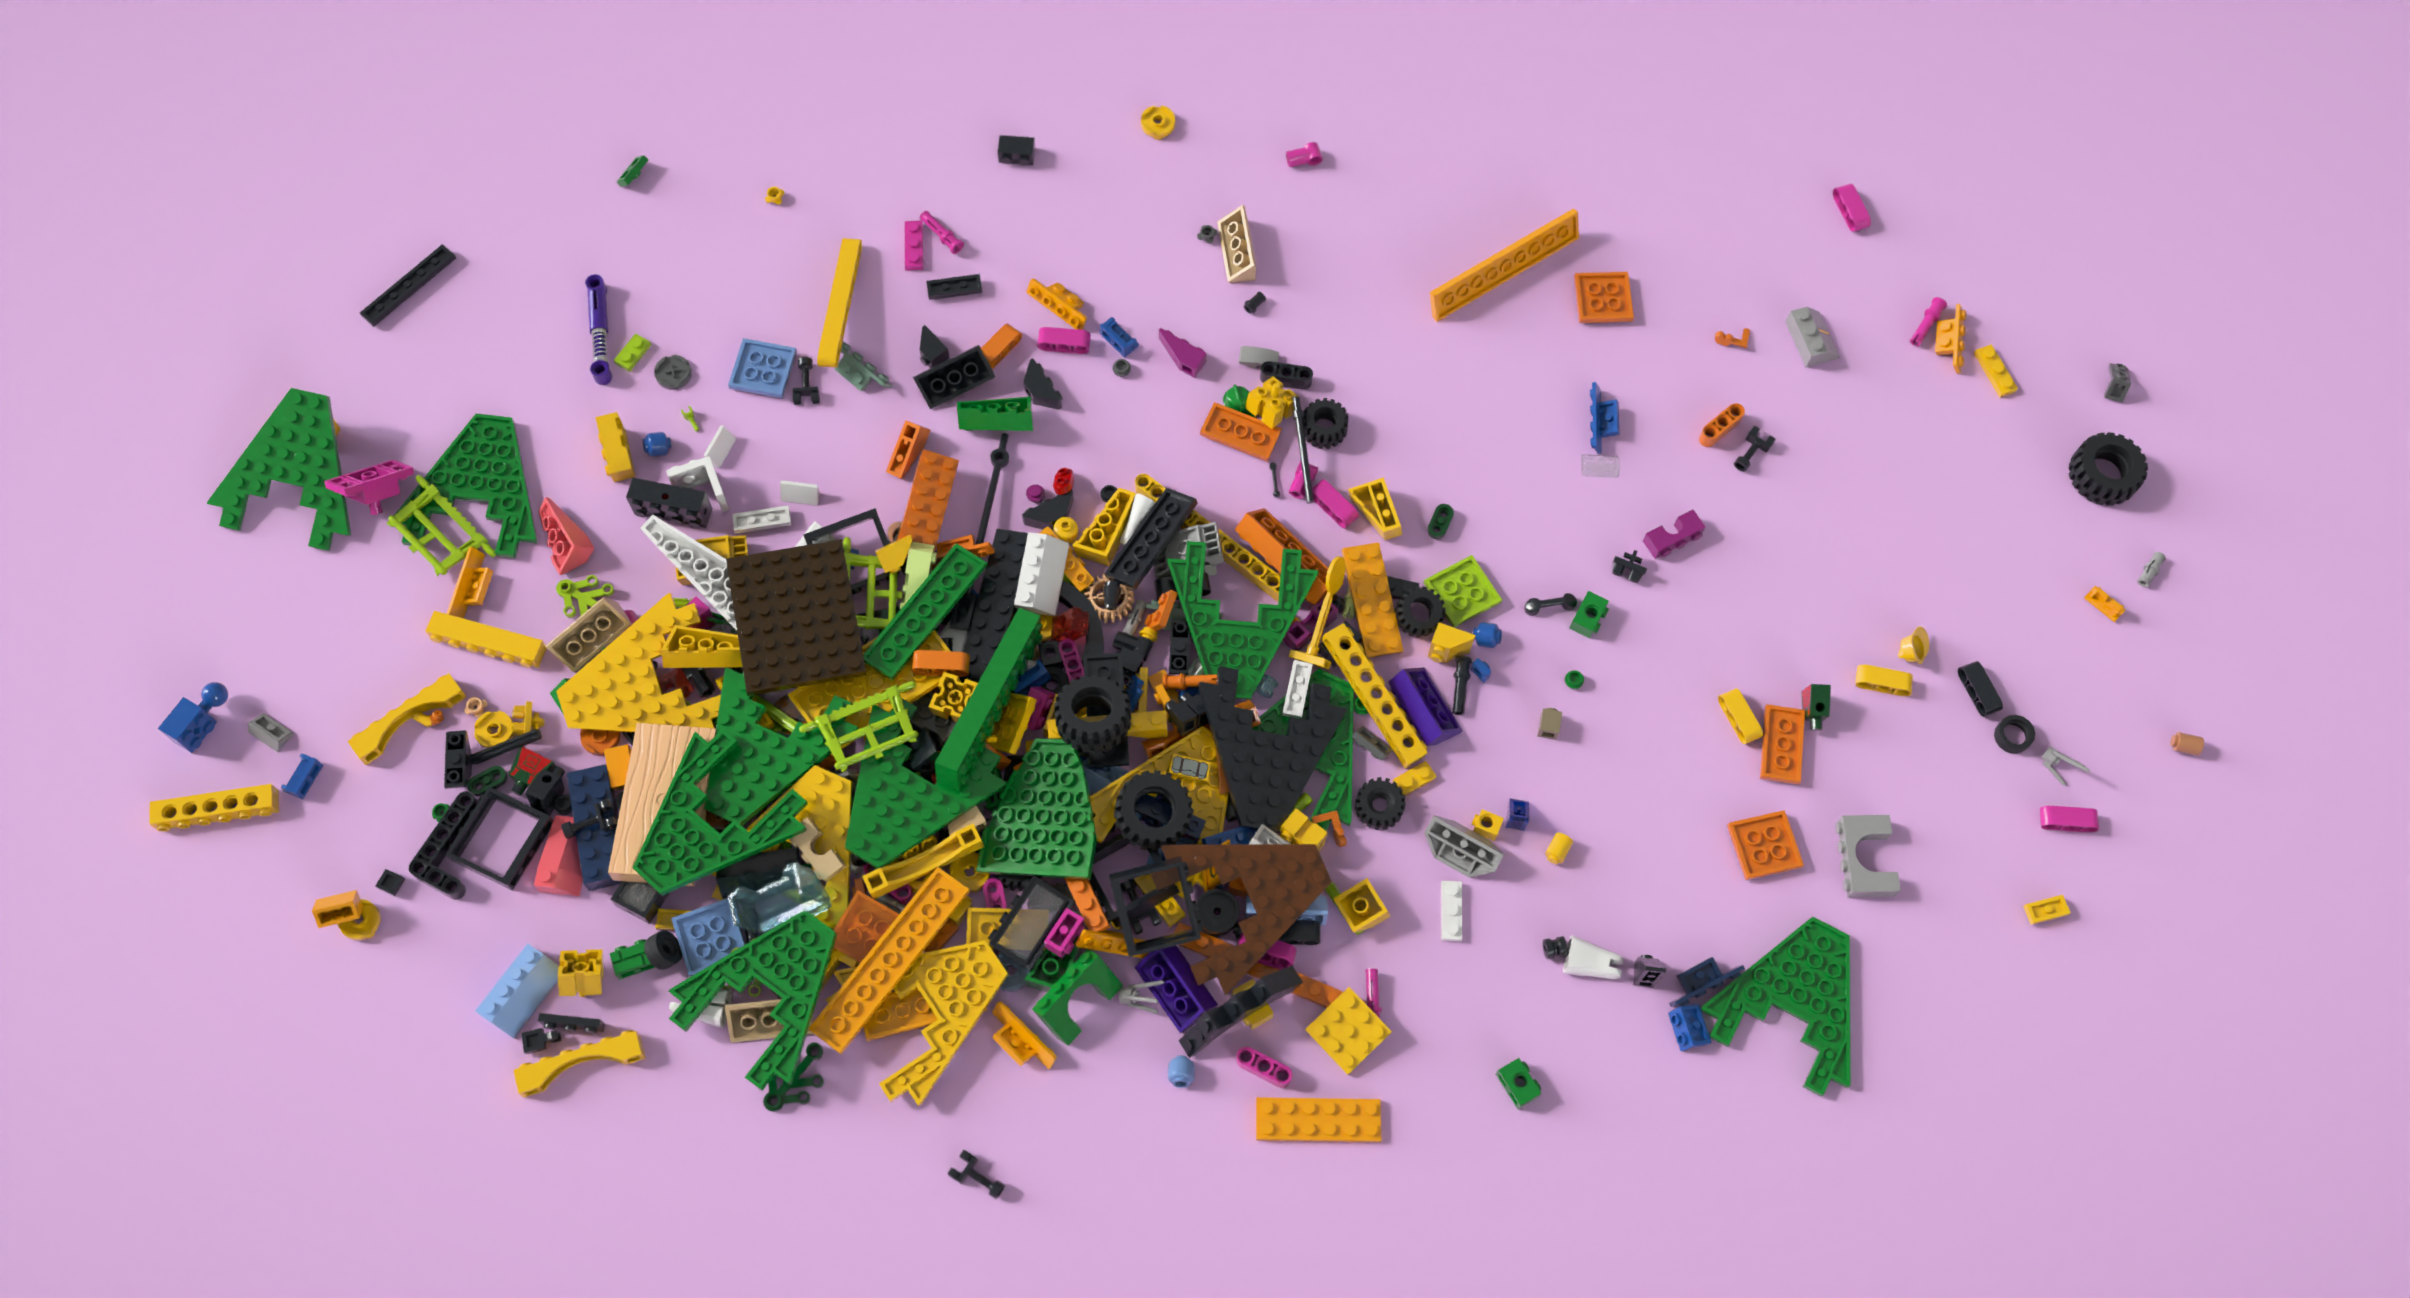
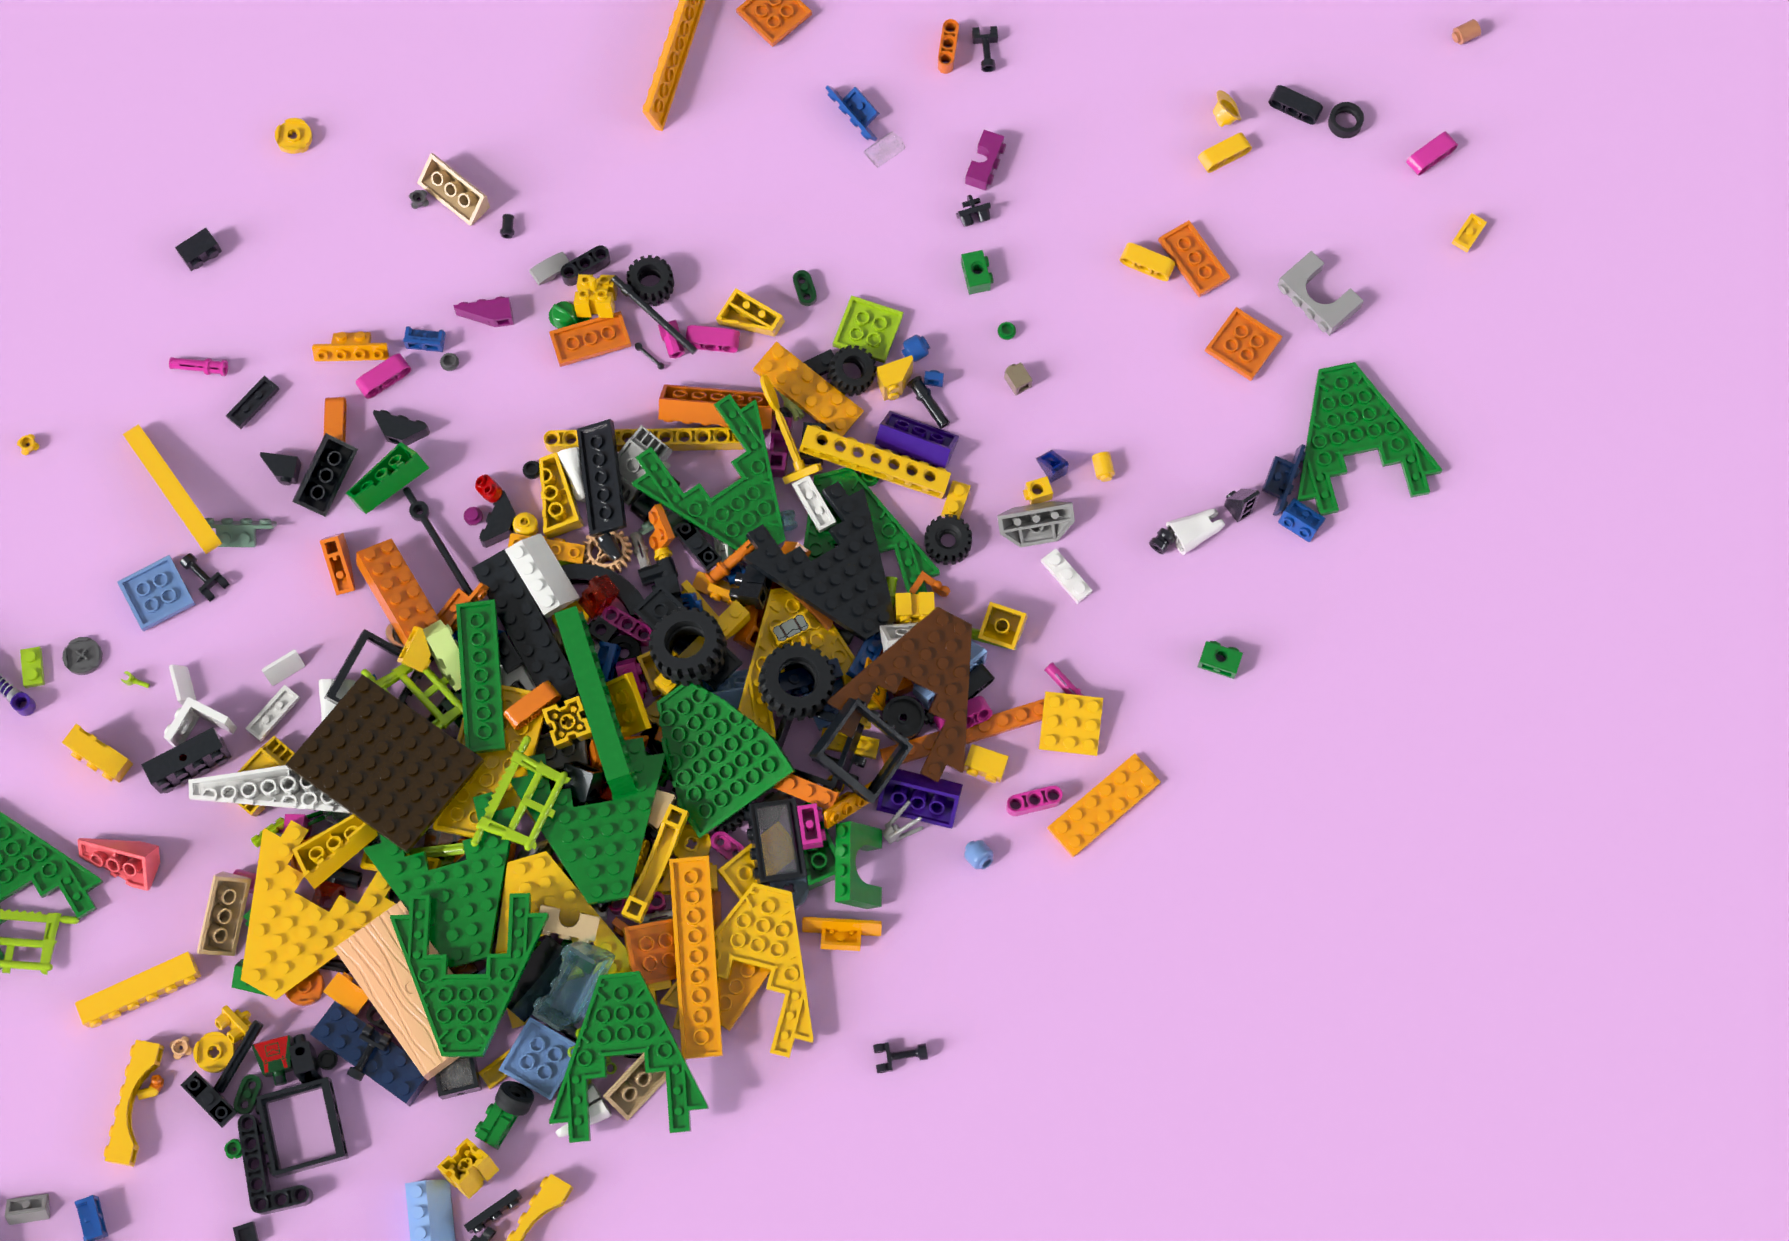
camera: 40 degrees left, 5 degrees up
light orange bracket [447,547,493,619] -> none
coral wedge [534,815,583,896] -> none
lime plant [556,575,614,618] -> none
blue head [643,432,672,457] -> none
dark green plant [763,1042,824,1112] -> none
dark pink plate [905,220,923,271] -> none
black arch [1179,966,1303,1058] -> none
dark pink piece [1286,142,1323,167] -> none
dark grey plate [1351,726,1393,761] -> none
black bar [1524,593,1577,616] -> none
dark green torso [1801,684,1831,731] -> none
light grey plant [2041,746,2090,786] -> none

